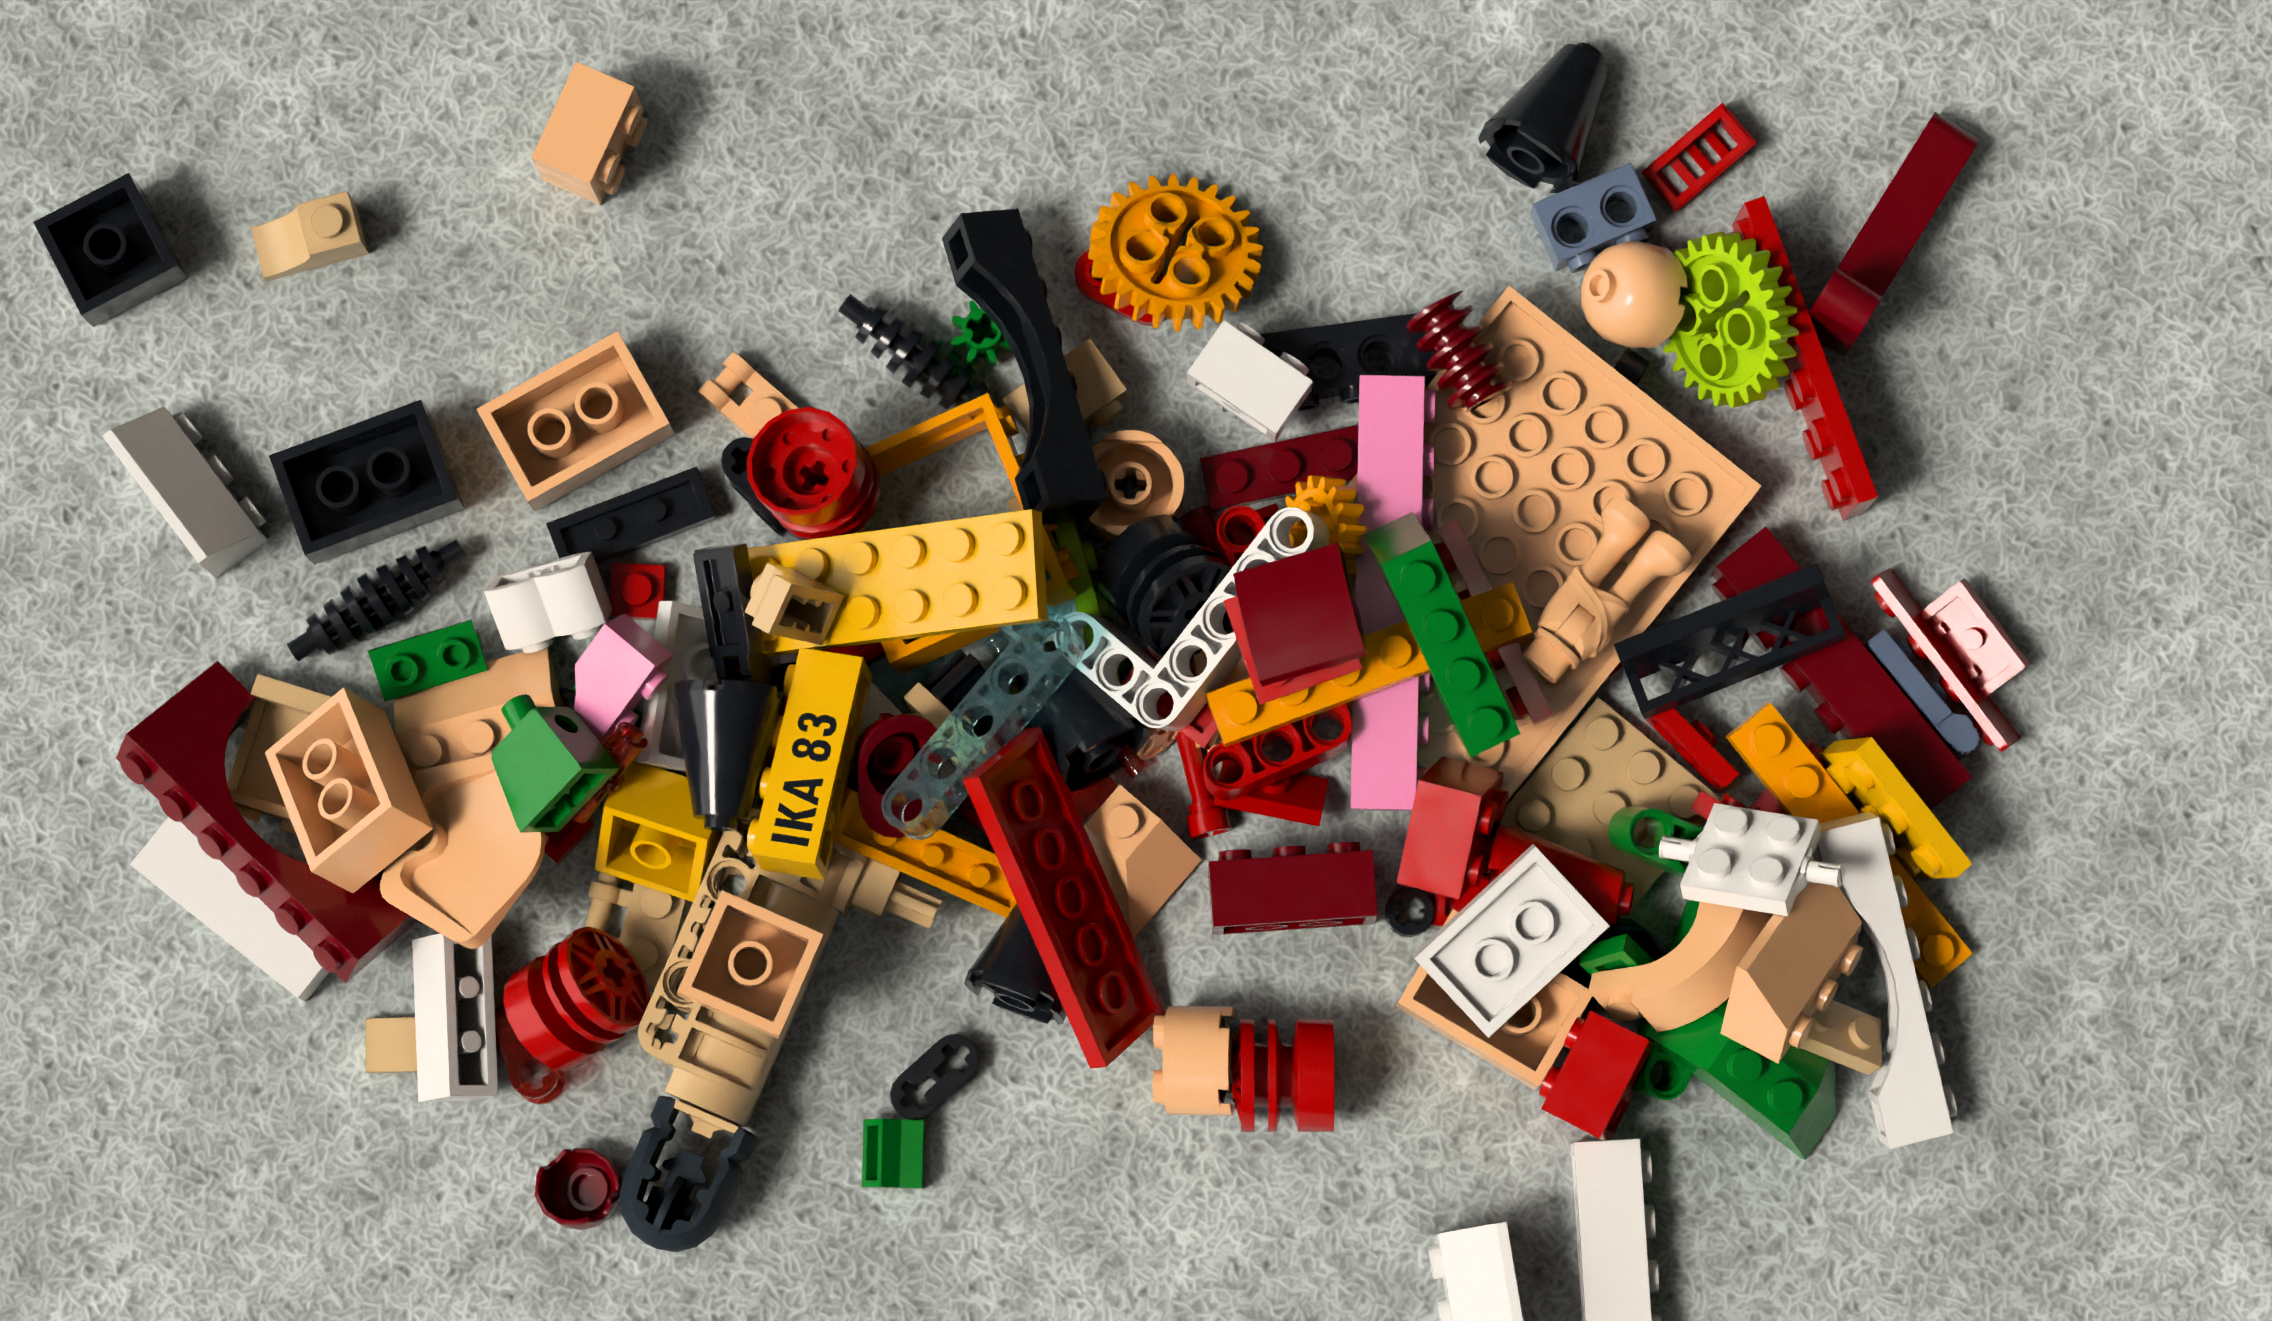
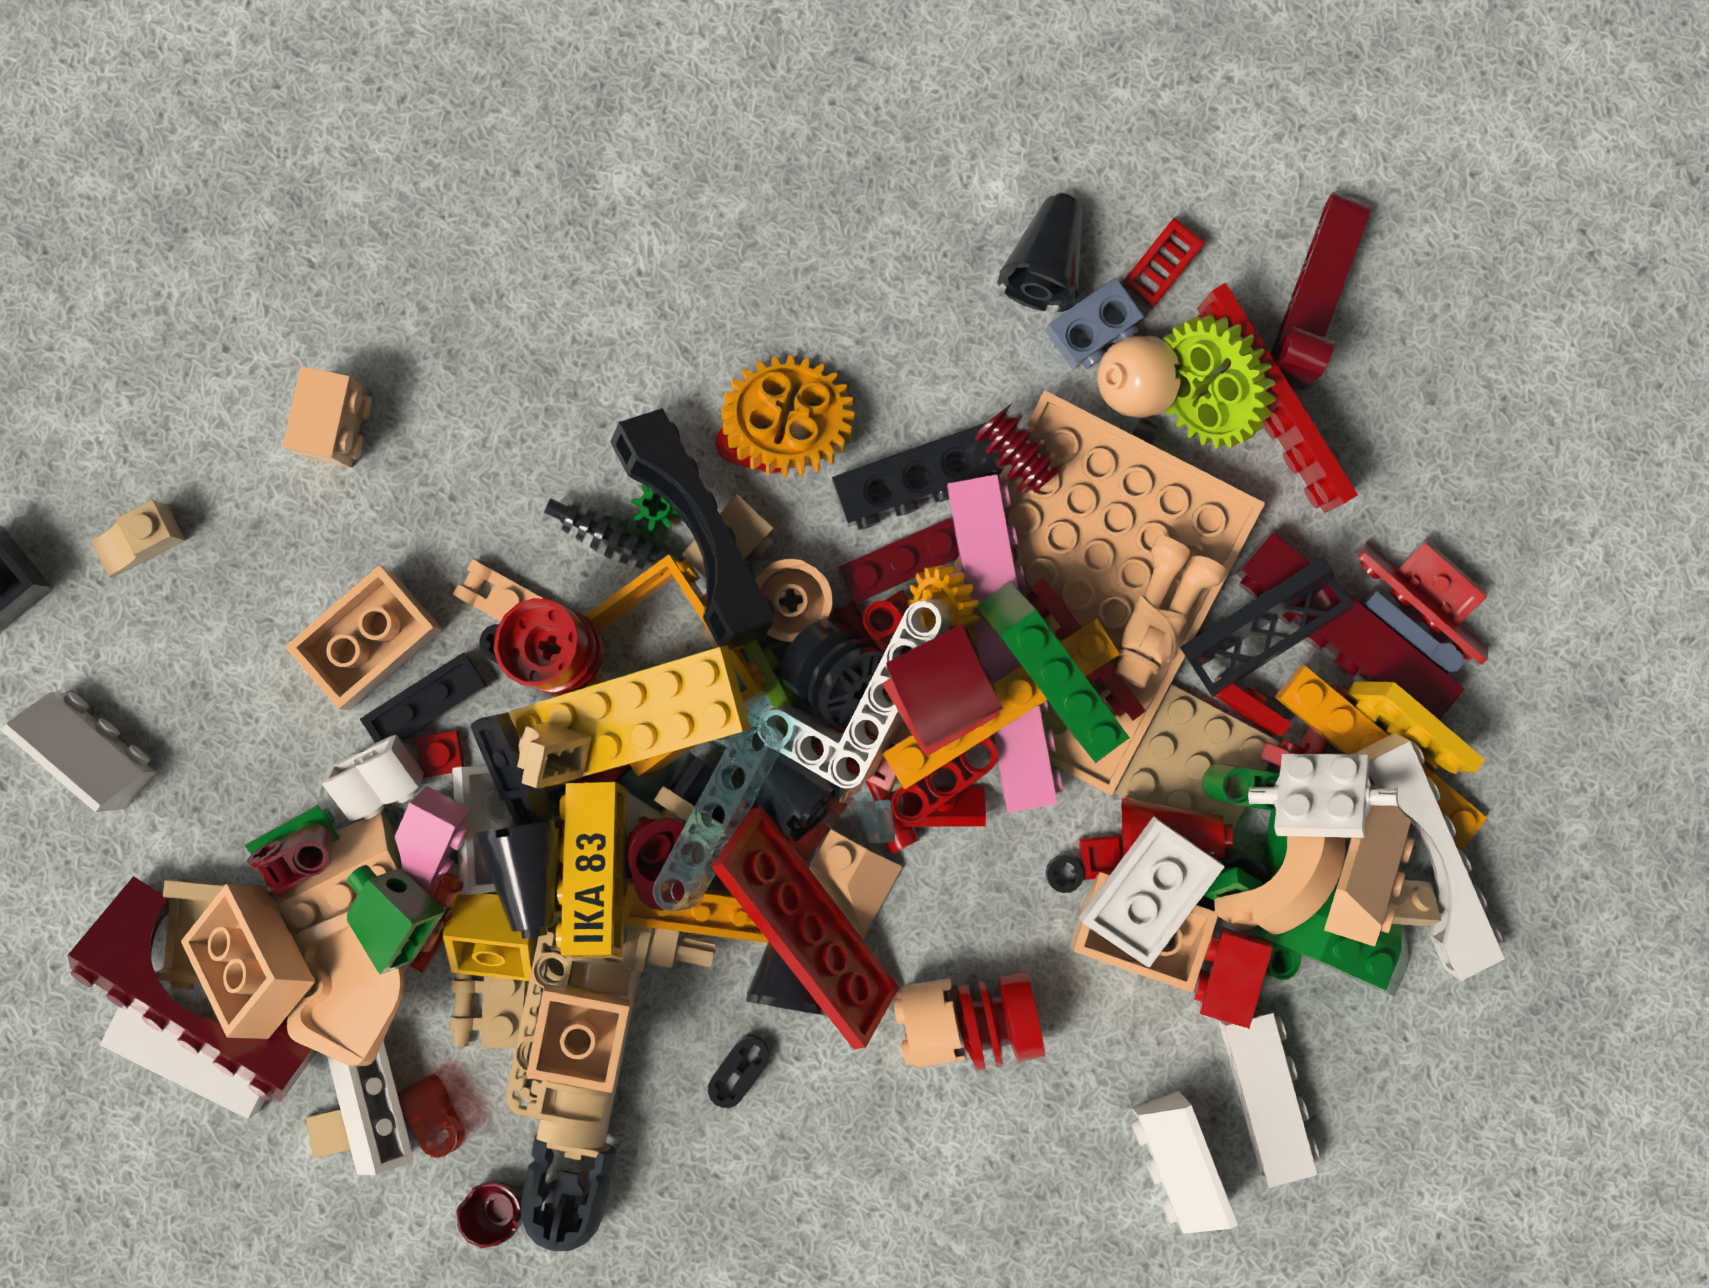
camera: 15 degrees left, 5 degrees up
black brick [269,400,465,565] -> none
black piece [287,539,467,662] -> none
red wheel [503,926,650,1072] -> none
green piece [862,1118,925,1189] -> none
white brick [1187,320,1313,442] -> none
dark red brick [1208,842,1378,935] -> none
brick [1396,756,1508,900] -> none
none -> dark red piece [247,824,333,897]
none -> clear light blue tile [855,799,895,843]

